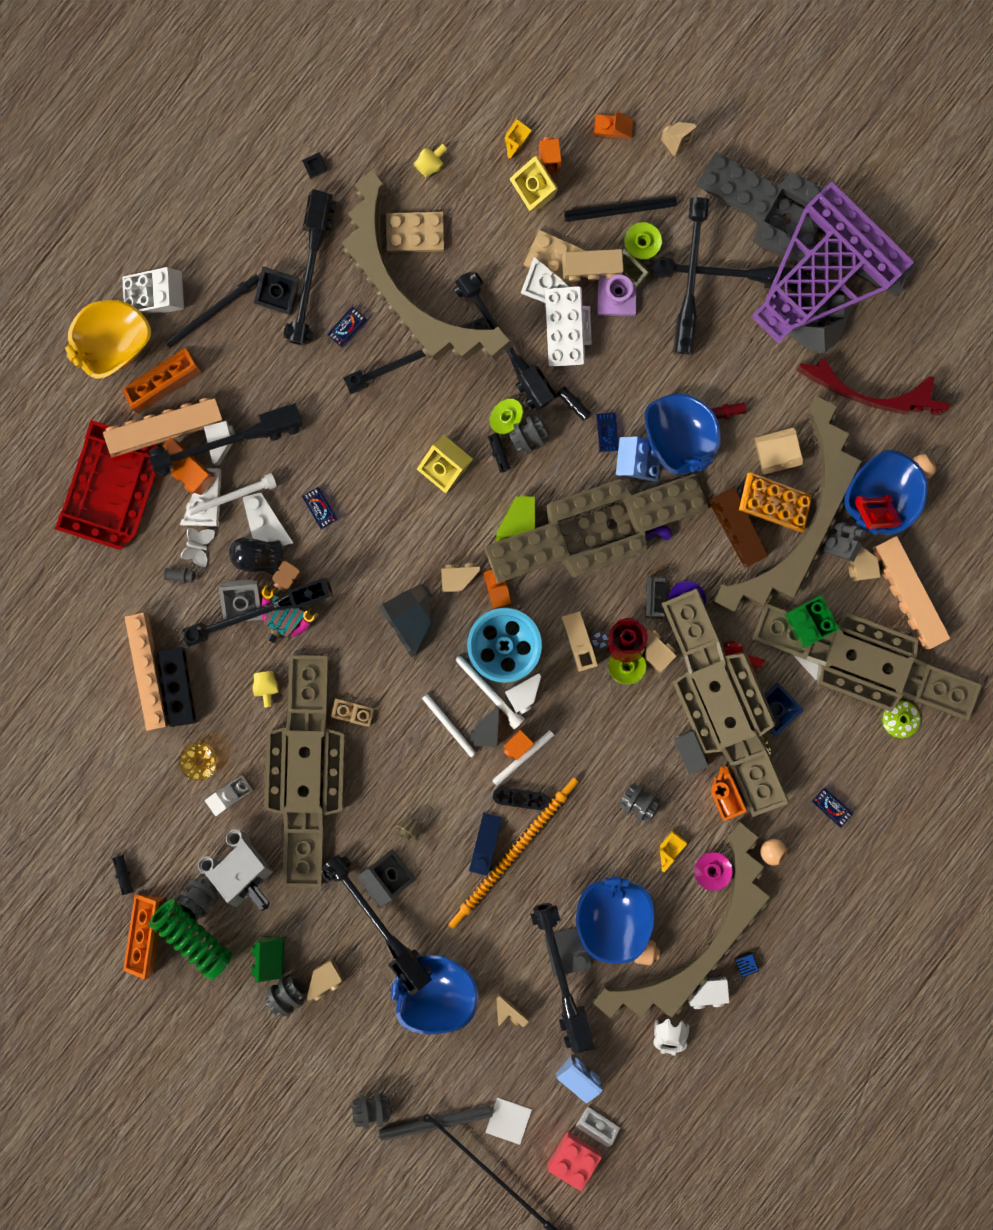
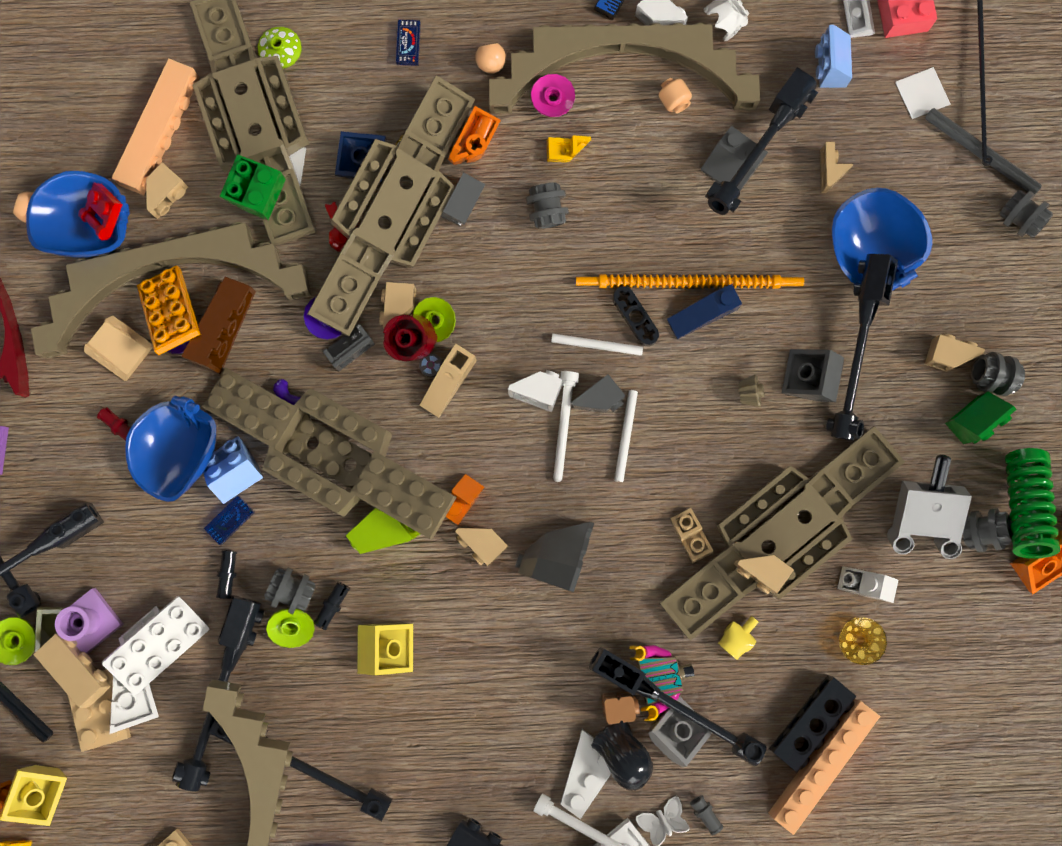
camera: 125 degrees left, 5 degrees down
black pin [112,855,134,896] -> none
clear blue tile [302,487,338,530] -> none
medium azure wheel [467,608,542,683] -> none
orange brick [503,729,534,760] -> none
blue piece [576,876,654,964] -> none
dark grey plate [822,522,866,562] -> none
none -> tan slope [734,555,794,594]

